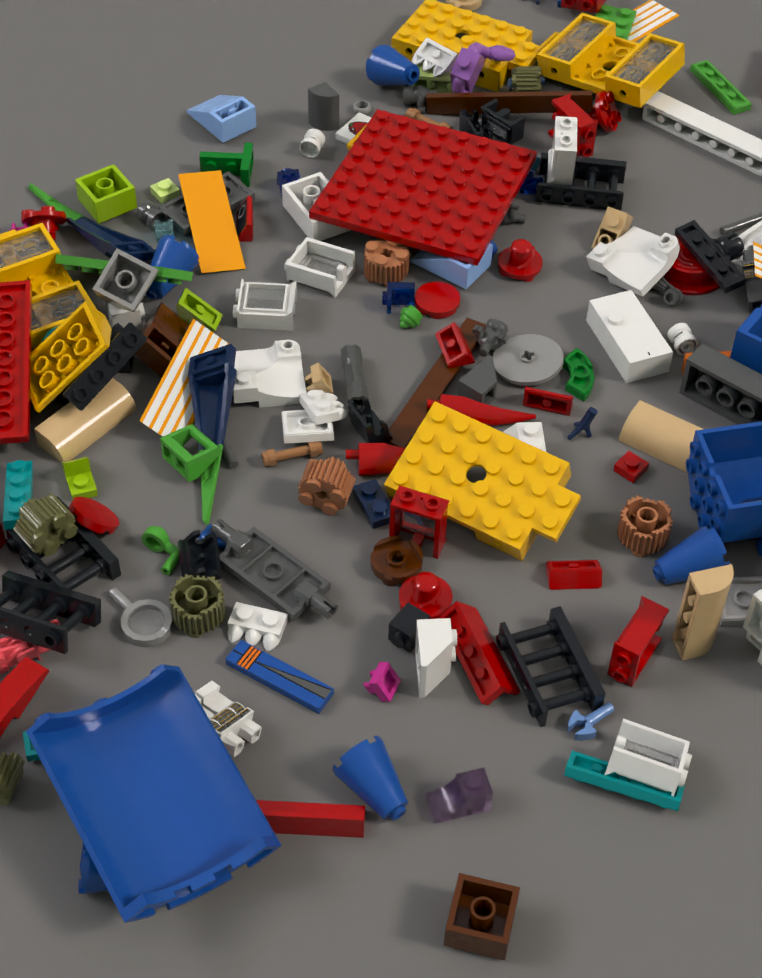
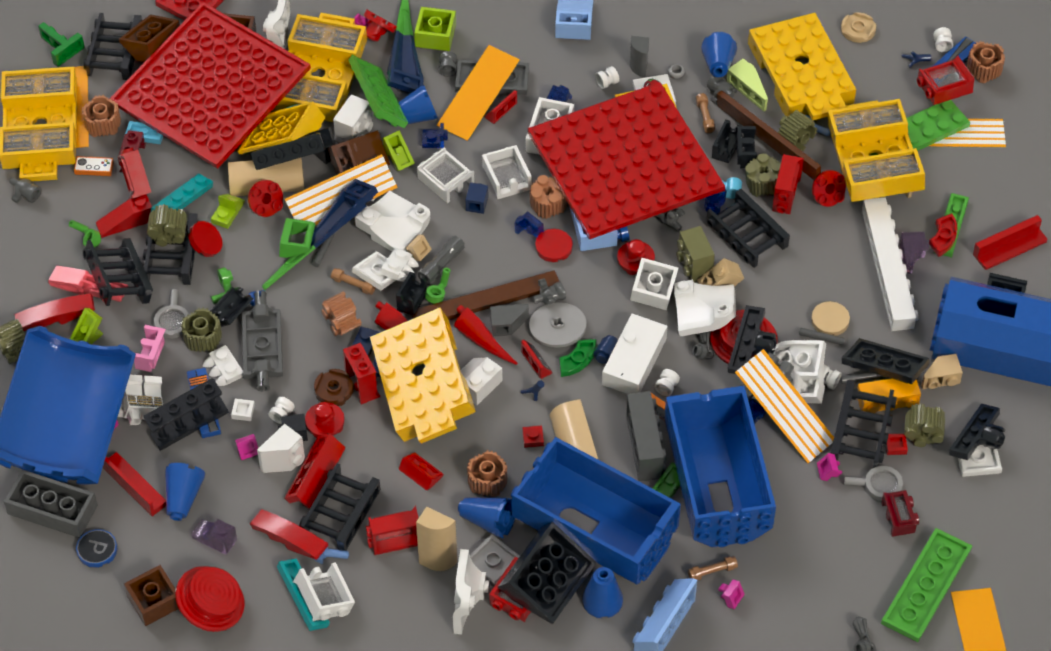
camera: 45 degrees right, 5 degrees up
light grey slope [92,248,159,312] -> none
yellowish green plate [150,178,180,204] -> none
clear light blue wheel [155,219,174,242] -> none
green bracket [199,143,254,187] -> none
bright green plate [399,305,423,328] -> none
white plate [412,37,458,77] -> none
red slope [435,322,475,368] -> none
medium lavender torso [450,42,515,93] -> none
white window [547,116,578,185] -> none
none -> dark grey brick [4,470,98,538]
none -> lime slope [70,308,103,345]
none -> black tile [76,529,118,568]
none -> bright pink window [134,325,166,372]
none -> black fence [144,378,229,451]
none -> red piece [175,566,245,632]
none -> white plate [231,399,255,421]
none -> red plate [248,180,283,217]
none -> red slope [250,509,329,560]
none -> white wheel [268,397,295,424]
none -> clear blue bracket [422,123,448,148]
none -> bright green plate [425,268,451,304]
none -> dark blue brick [465,182,489,214]
none -> dark blue brick [594,335,618,364]
none -> white brick [630,258,678,310]
none -> olive brick [676,226,715,282]
none -> olive brick [745,154,781,197]
none -> tan tile [811,301,850,336]
none -> clear purple arch [900,232,929,274]
none -> red tile [929,213,957,257]

